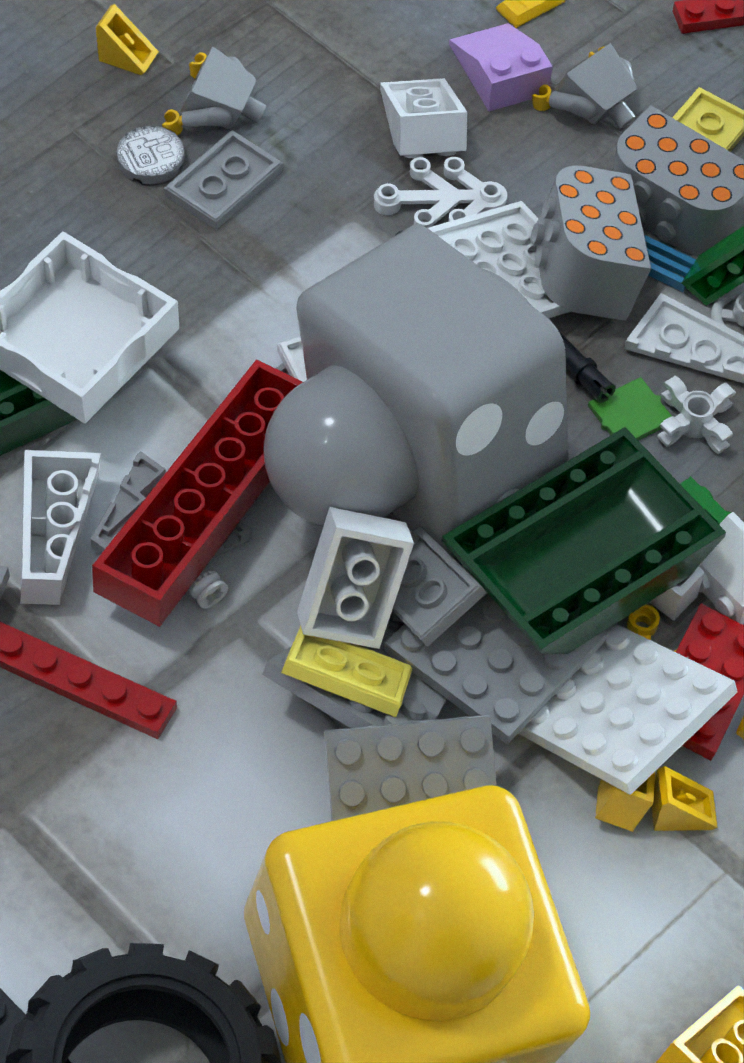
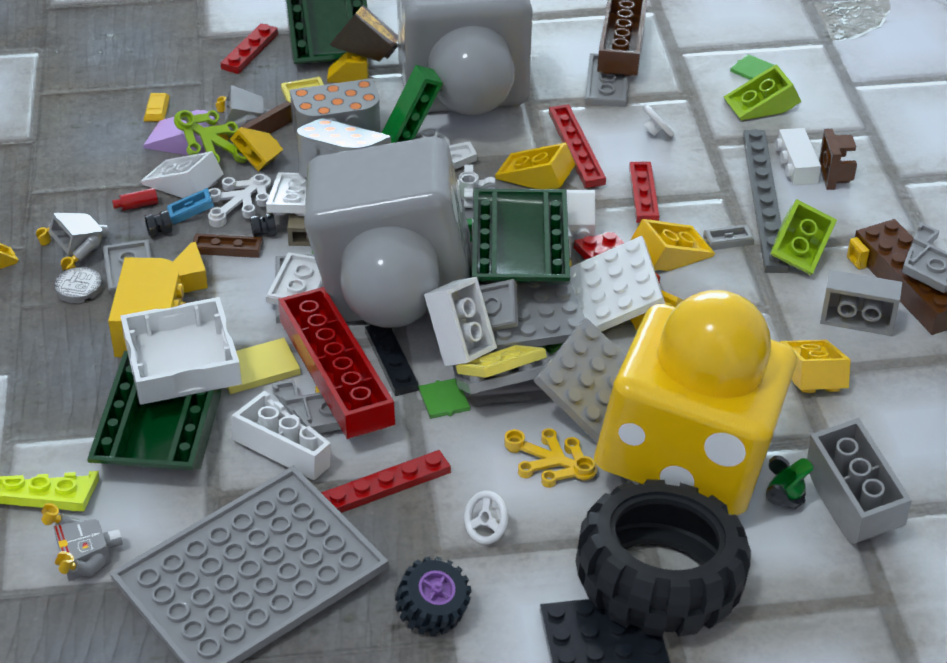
camera: 50 degrees left, 15 degrees down
none -> yellow brick [108,257,186,357]
none -> red cylinder [112,188,158,211]
none -> black wheel [144,210,173,237]
none -> dark azure tile [167,188,214,225]
none -> yellow slope [173,242,208,293]
none -> lime plant [174,110,248,163]
none -> reddish brown tile [193,233,263,258]
none -> light yellow tile [226,338,301,395]
none -> yellow slope [230,127,283,172]
none -> reddish brown tile [239,101,292,134]
none -> black plate [365,325,419,396]
none -> bright green piece [419,378,470,419]
none -> white piece [464,490,508,545]
none -> yellow plant [504,428,597,488]

